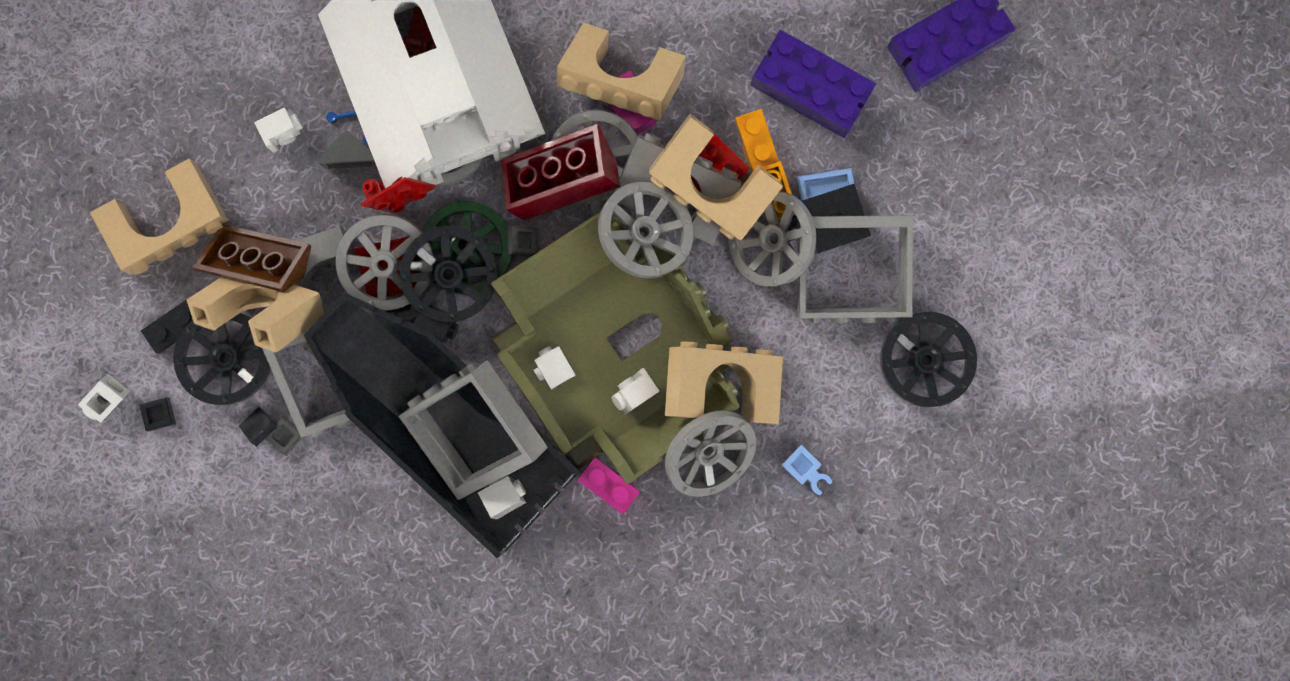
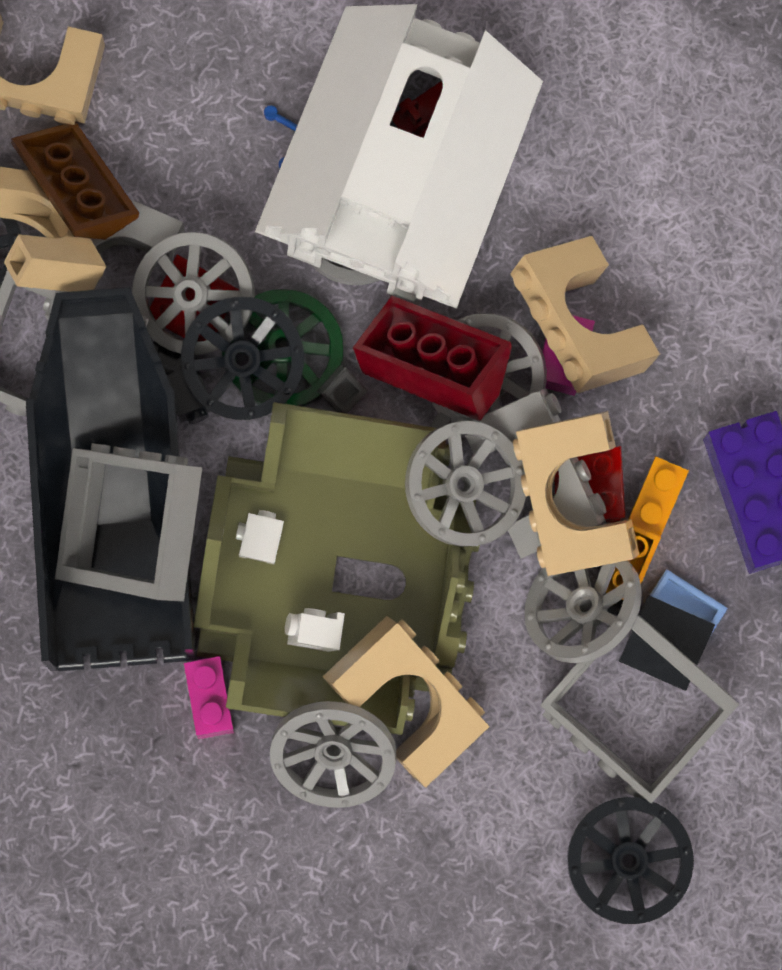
camera: 40 degrees right, 5 degrees down
white brick [254,108,303,153] -> none
dark grey slope [319,129,377,169] -> none
red hinge [361,177,436,214] -> none
white brick [478,476,526,520] -> none
light blue plate [781,445,832,495] -> none

